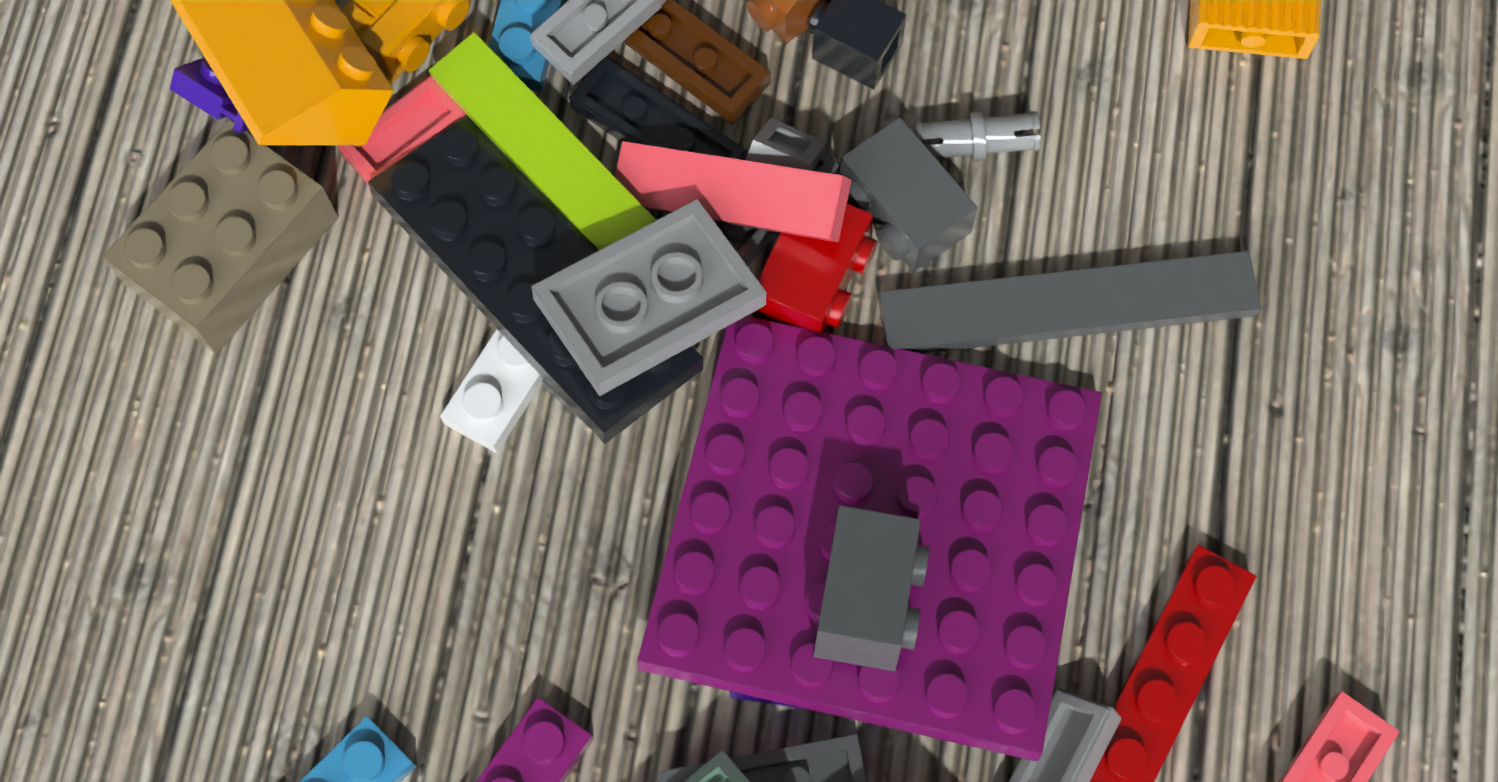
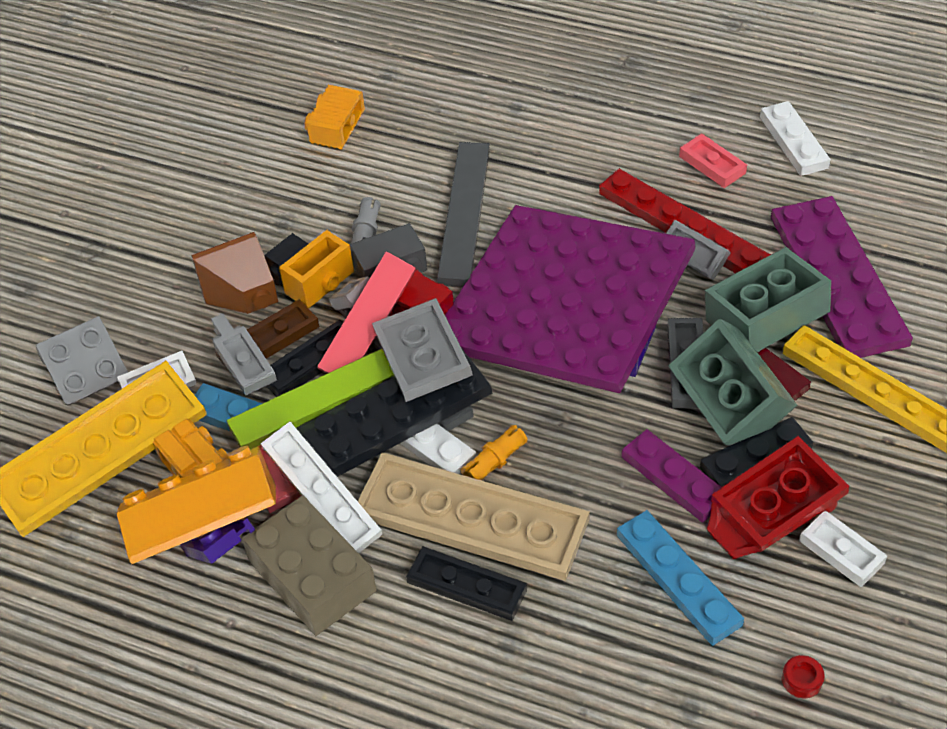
camera: 75 degrees left, 20 degrees down
dark grey brick [813,505,930,672] -> none
none -> white plate [261,422,383,553]
none -> light orange brick [279,230,354,308]
none -> tan plate [358,452,590,581]
none -> black tile [406,546,527,621]
none -> light orange pin [460,425,528,481]

